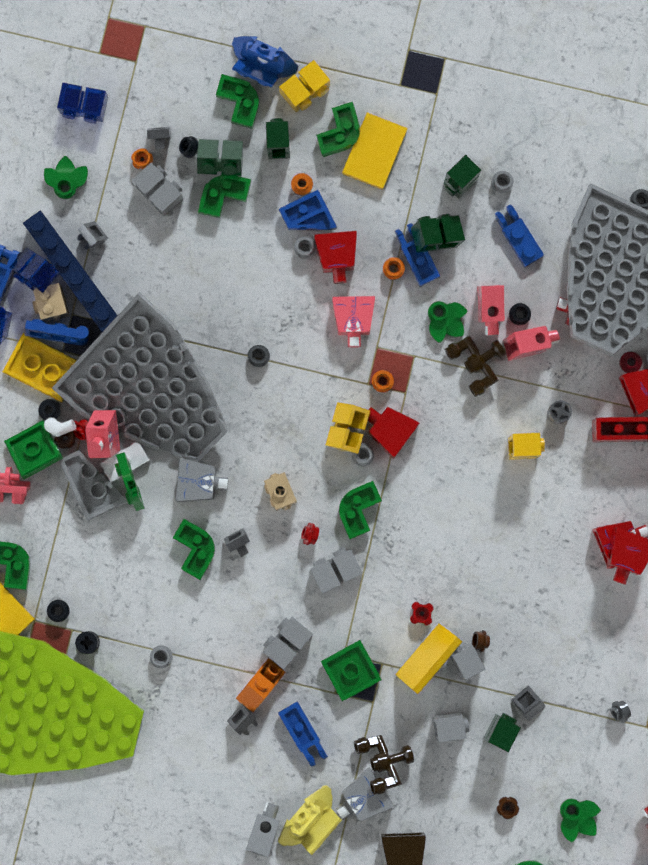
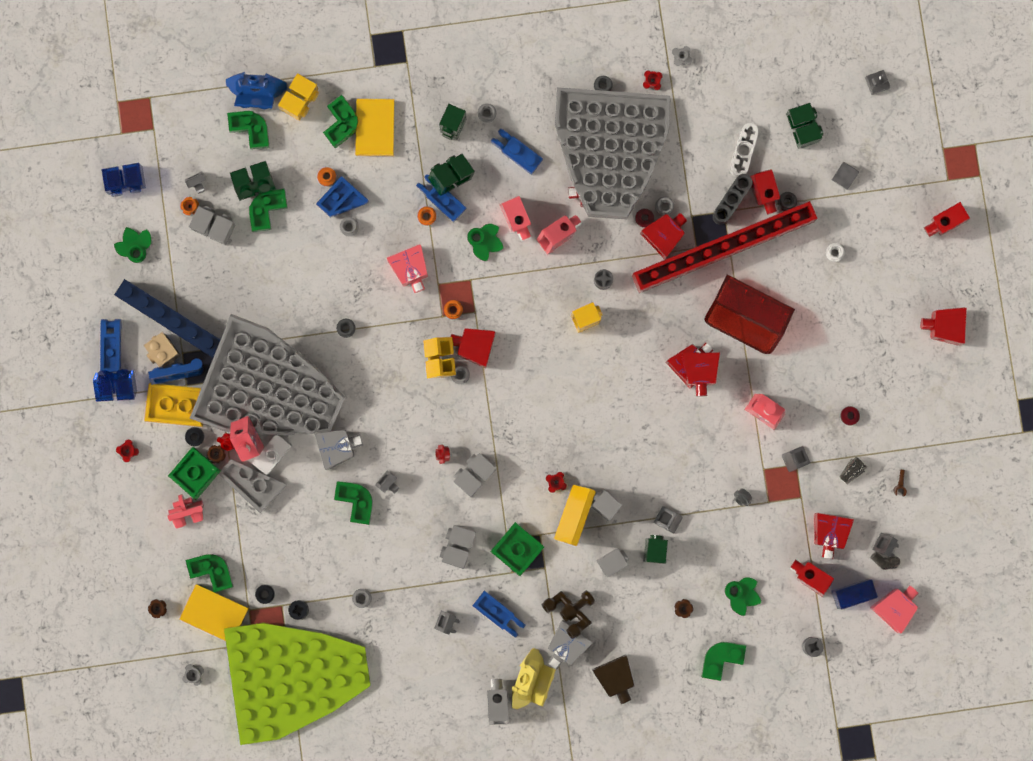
camera: 25 degrees left, 0 degrees up
clear blue piece [9,247,60,293] -> none
white arm [44,418,76,437] -> none
flat silver tile [77,221,108,250] -> none
green plate [115,452,145,511] -> none
black plate [179,136,198,158] -> none
orange slope [235,658,286,713] -> none
tan head [264,472,297,511] -> none
dark green piece [266,118,290,160] -> none
red torso [314,231,357,284] -> none
green plate [339,481,382,540] -> none
dark brown piece [444,335,506,397] -> none
reddish brown plate [472,630,490,652] -> none
black plate [509,303,531,326] -> none

